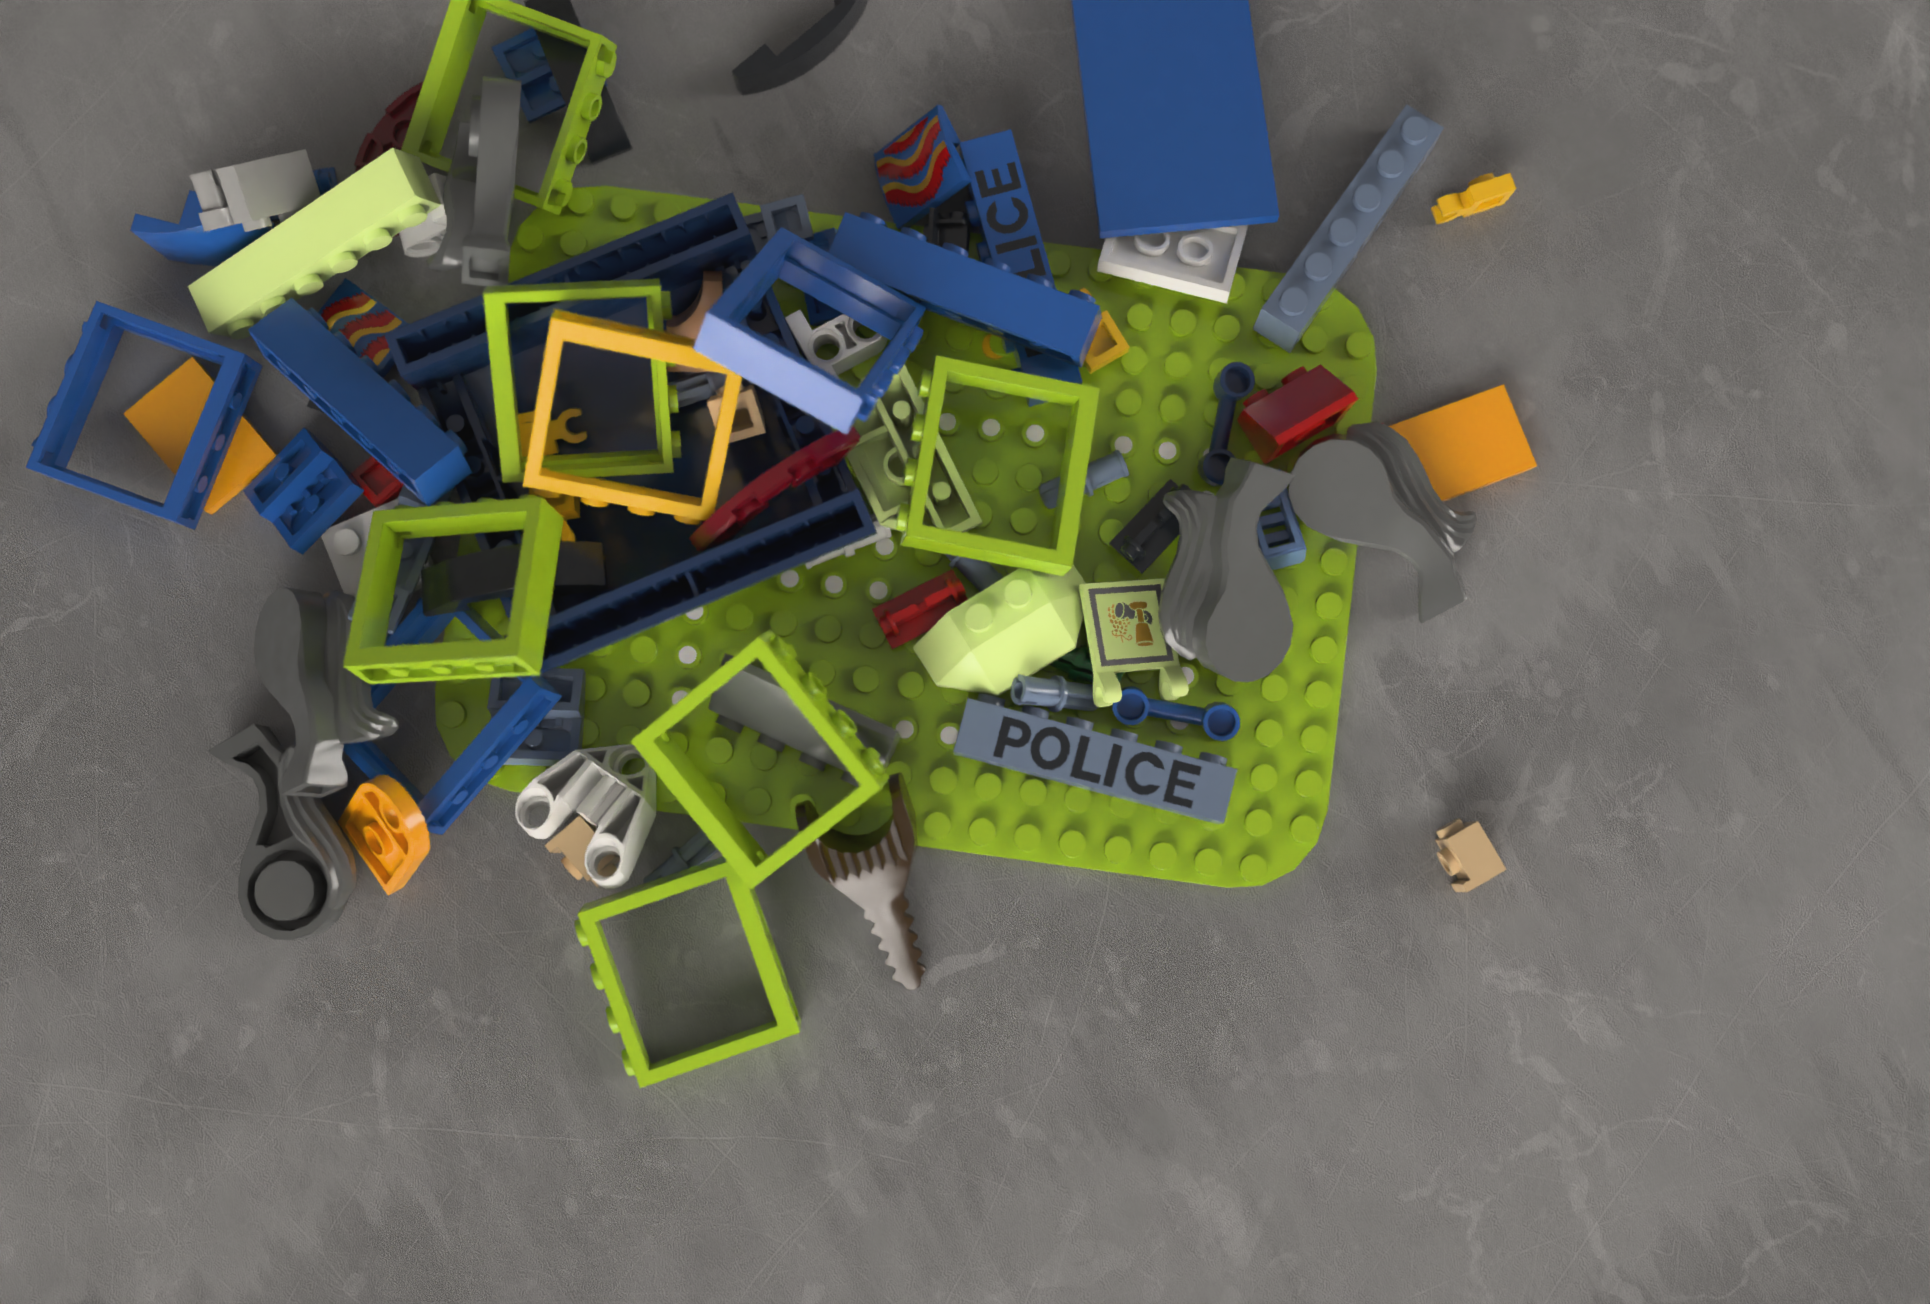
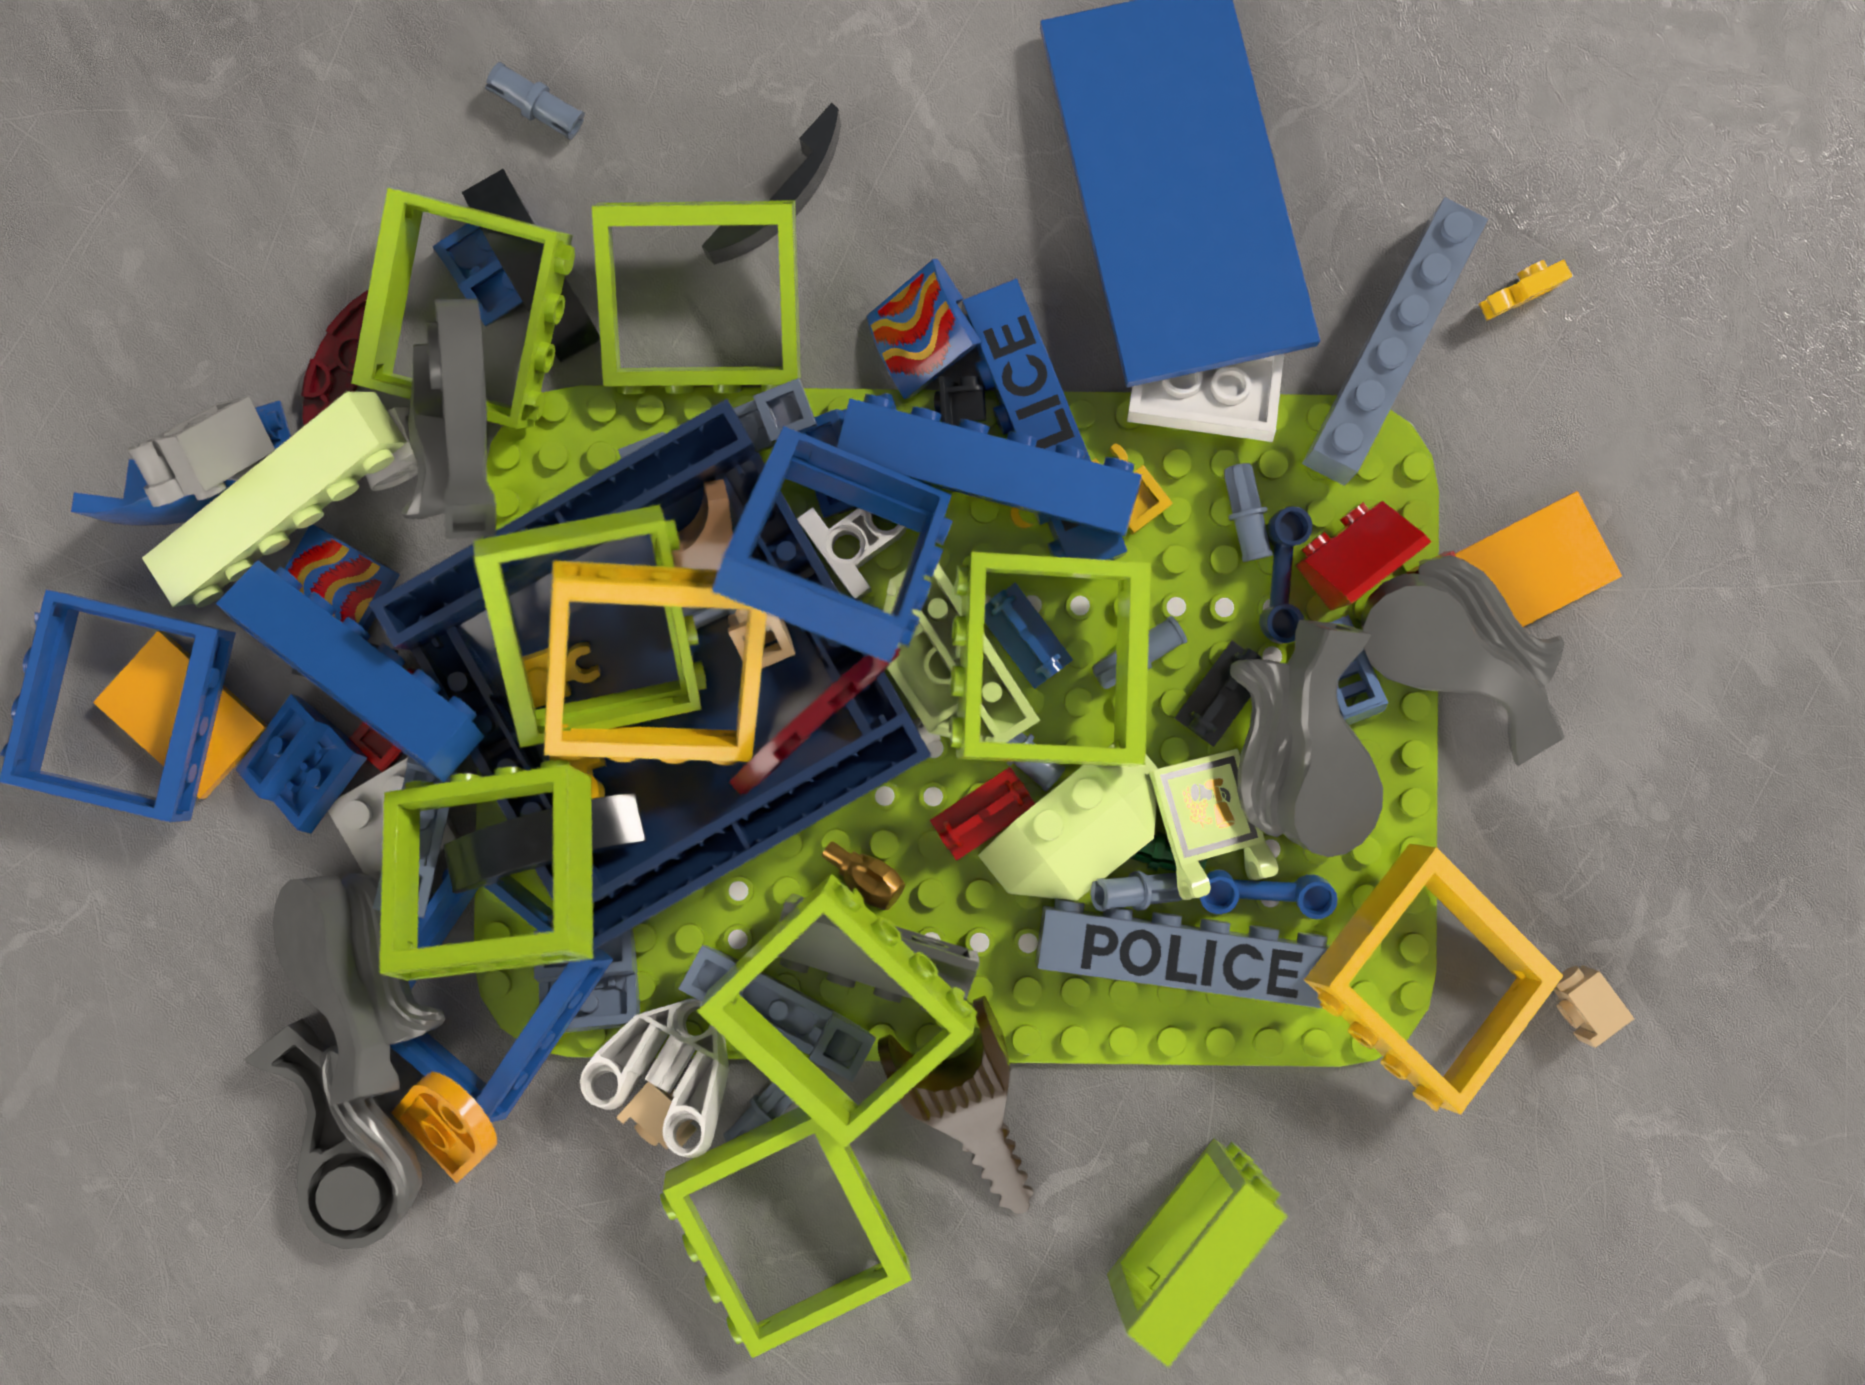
camera: 10 degrees left, 5 degrees up
none -> lime window [592,200,801,394]
none -> sand blue slope [679,944,876,1082]
none -> pearl gold piece [822,841,905,911]
none -> blue hinge [984,582,1073,689]
none -> lime window [1107,1138,1287,1368]
none -> sand blue axle [1224,463,1273,562]
none -> yellow window [1304,844,1563,1115]

